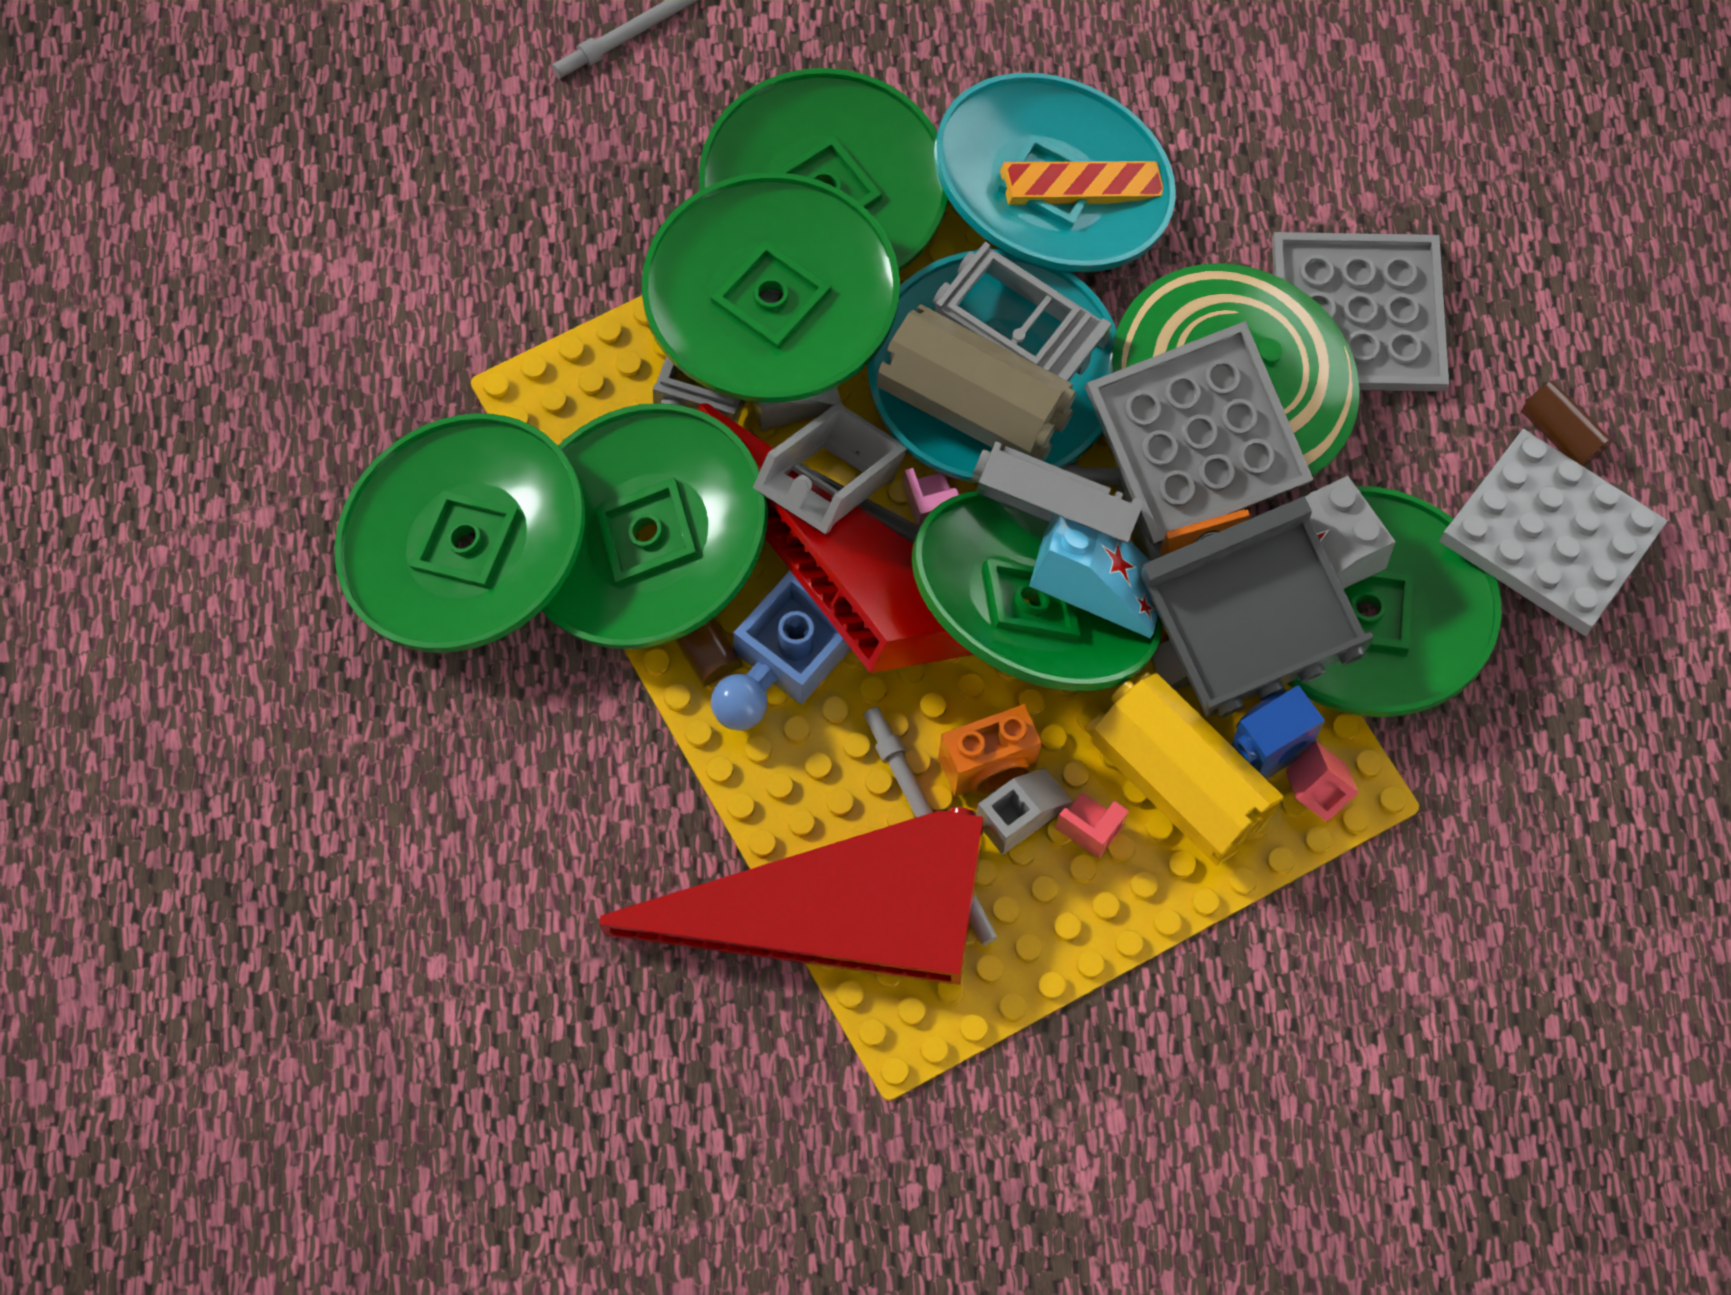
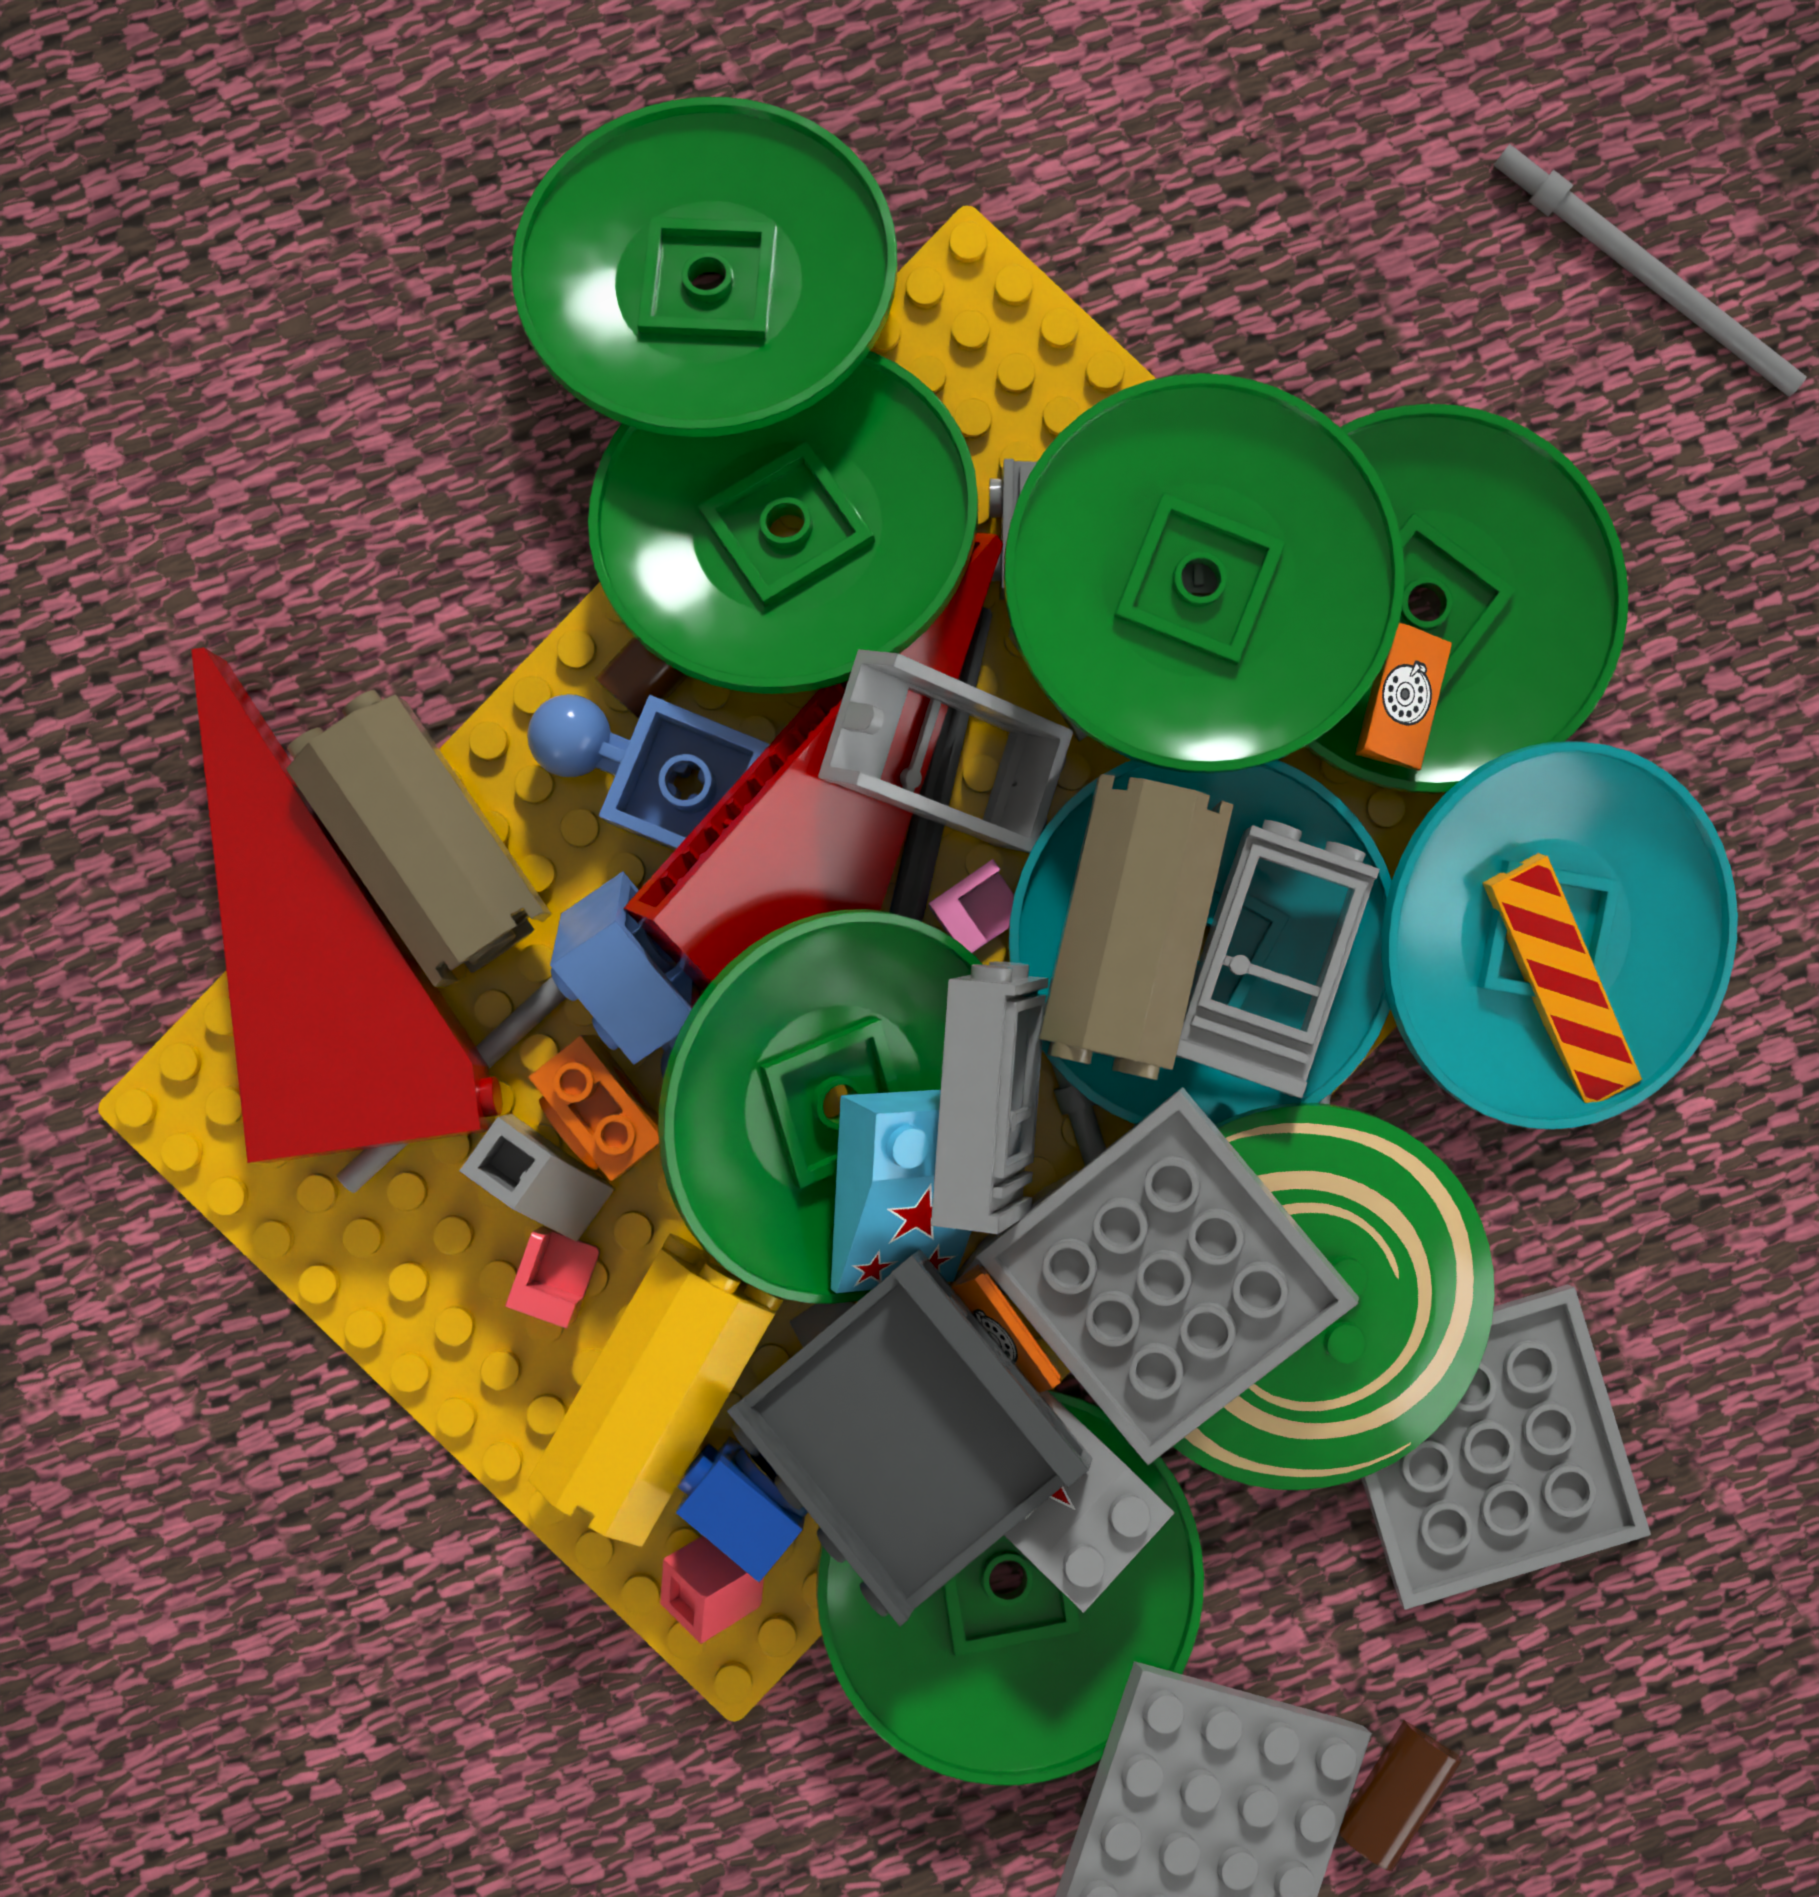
camera: 75 degrees right, 20 degrees up
none -> dark tan brick [286,690,552,987]
none -> medium blue brick [550,871,700,1078]
none -> orange slope [1355,623,1452,771]

